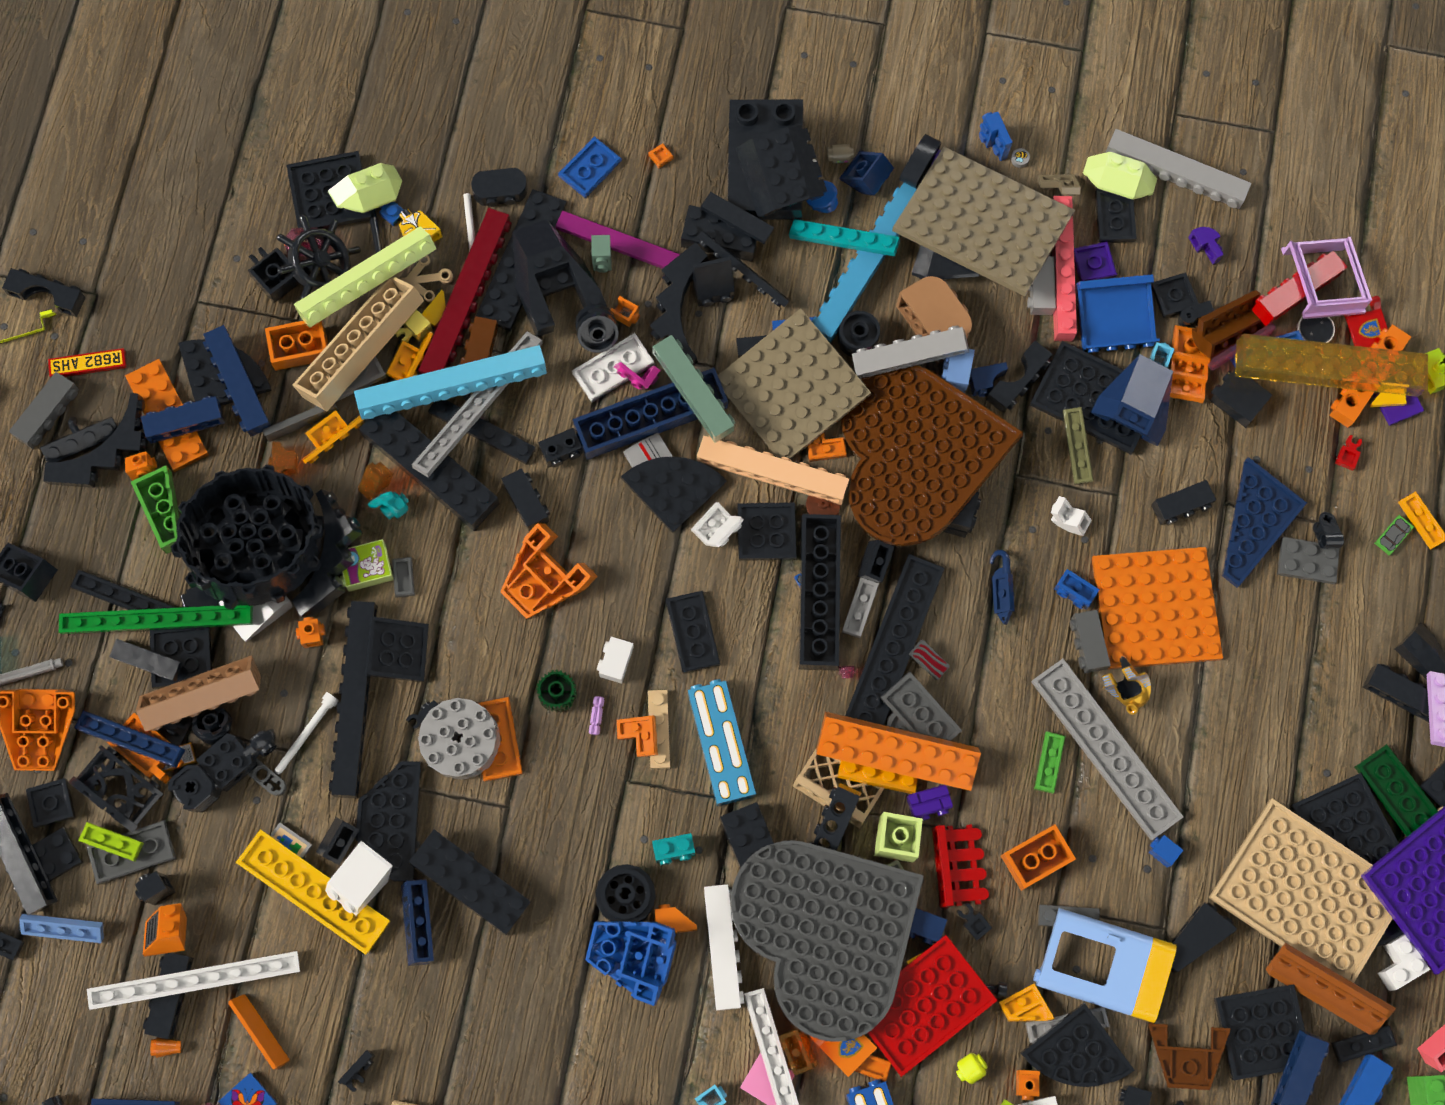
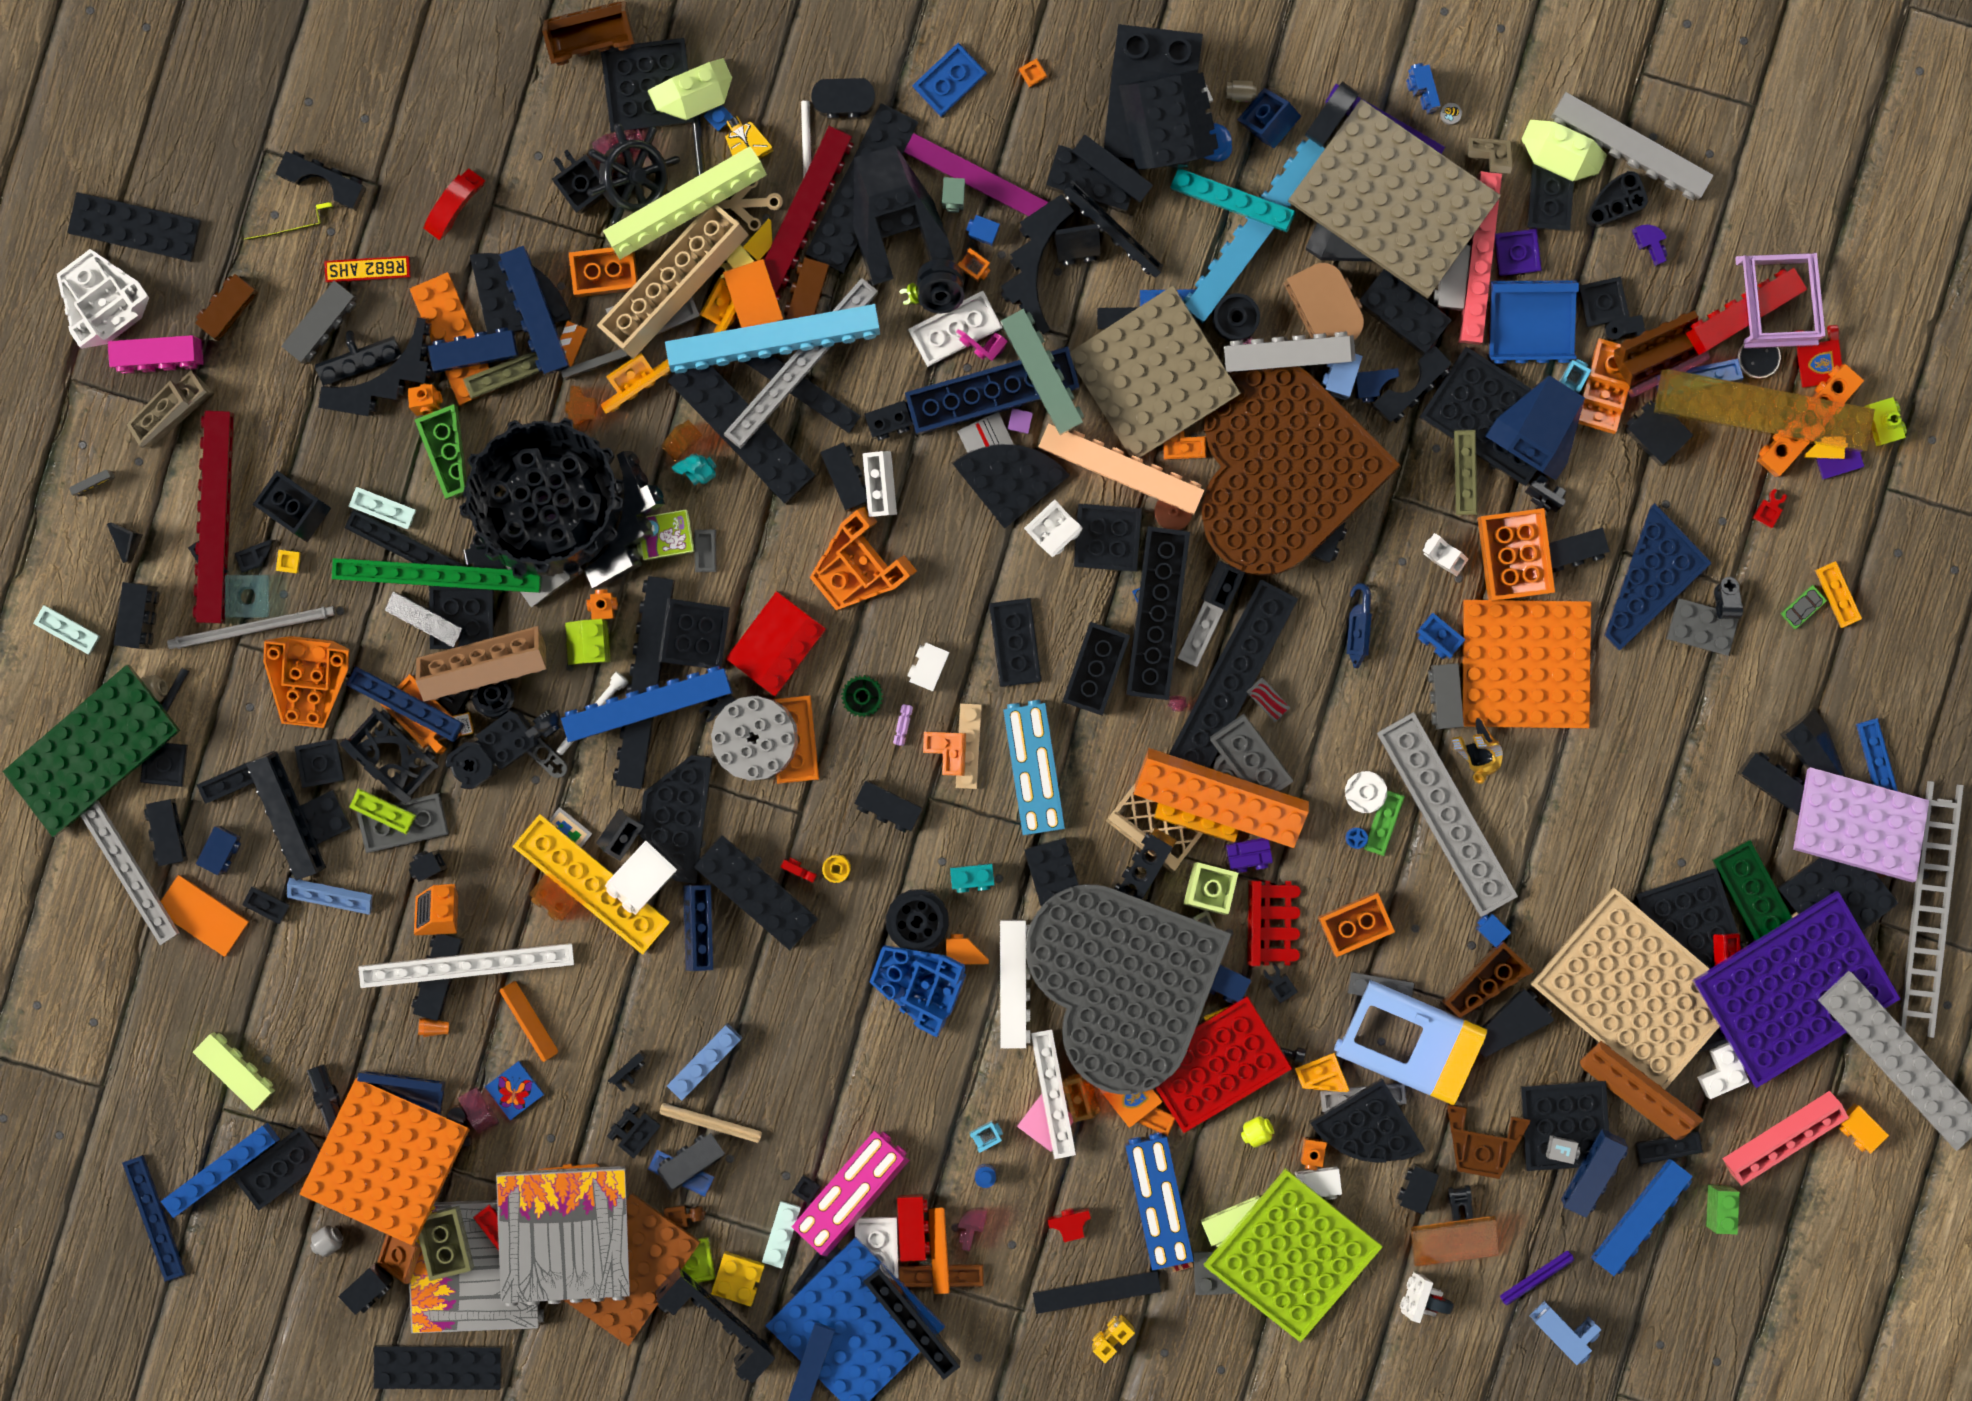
camera: 10 degrees right, 15 degrees up
none -> yellow plate [276,550,301,574]
none -> light aqua plate [349,487,417,530]
none -> red arch [423,168,486,240]
none -> olive tile [463,351,540,399]
none -> clear orange brick [529,874,579,921]
none -> reddish brown windscreen [542,1,634,66]
none -> orange tile [560,321,588,367]
none -> blue brick [561,666,733,743]
none -> lime slope [565,619,611,665]
none -> medium blue brick [667,1023,742,1101]
none -> orange tile [723,259,784,328]
none -> red slope [726,591,827,697]
none -> red plate [781,857,817,883]
none -> yellow wheel [822,854,851,883]
none -> black brick [854,780,922,833]
none -> white brick [863,451,897,517]
none -> lime plate [900,283,919,305]
none -> blue brick [966,215,1000,246]
none -> medium lavender tile [1008,408,1033,434]
none -> black brick [1062,622,1130,716]
none -> white tile [1345,771,1387,813]
none -> blue wheel [1345,827,1368,849]
none -> black brick [1359,269,1452,355]
none -> reddish brown wedge [1442,942,1534,1018]
none -> orange slope [1477,508,1555,601]
none -> black hips [1525,475,1566,513]
none -> light grey brick [1546,1135,1580,1164]
none -> black beam [1586,171,1648,228]
none -> red slope [1713,933,1740,966]

